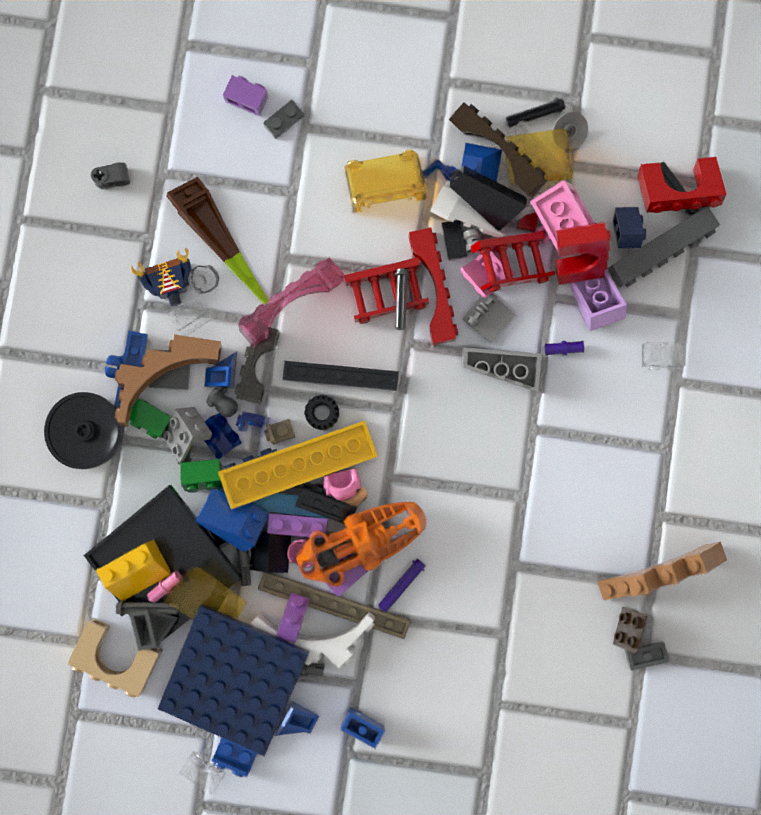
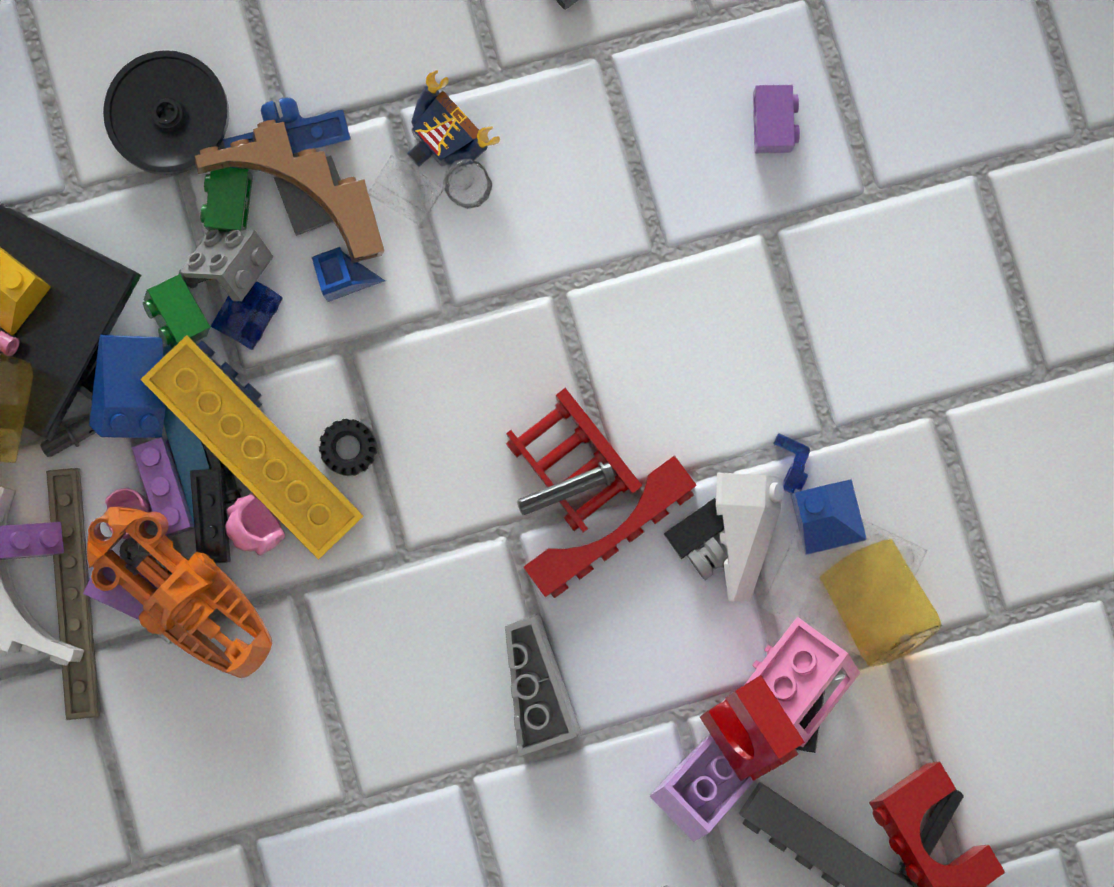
camera: 65 degrees right, 0 degrees up
reddish brown plate [166,176,273,311] -> none
dark grey animal [206,387,238,417] -> none
clear smoke arch [234,324,280,405] -> none
clear blue bracket [236,411,270,432] -> none
clear pink arch [238,257,344,348] -> none
black slope [250,531,291,573] -> none
dark grey plate [263,100,304,139] -> none
dark tan bracket [264,419,295,444] -> none
black plate [283,361,399,391] -> none
light nougat arm [343,487,368,506] -> none
clear yellow windscreen [344,149,427,213] -> none
dark purple axle [378,558,426,612] -> none
dark brown arch [448,102,548,198] -> none
black slope [449,166,527,231] -> none
bright pink bracket [461,250,516,298] -> none
light grey hinge [462,293,515,343] -> none
red fence [470,231,556,292] -> none
black axle [506,98,565,127] -> none
red tile [516,213,539,232] -> none
dark purple pin [544,340,584,356] -> none
light grey dish [552,112,588,150] -> none
dark blue brick [612,207,646,248] -> none

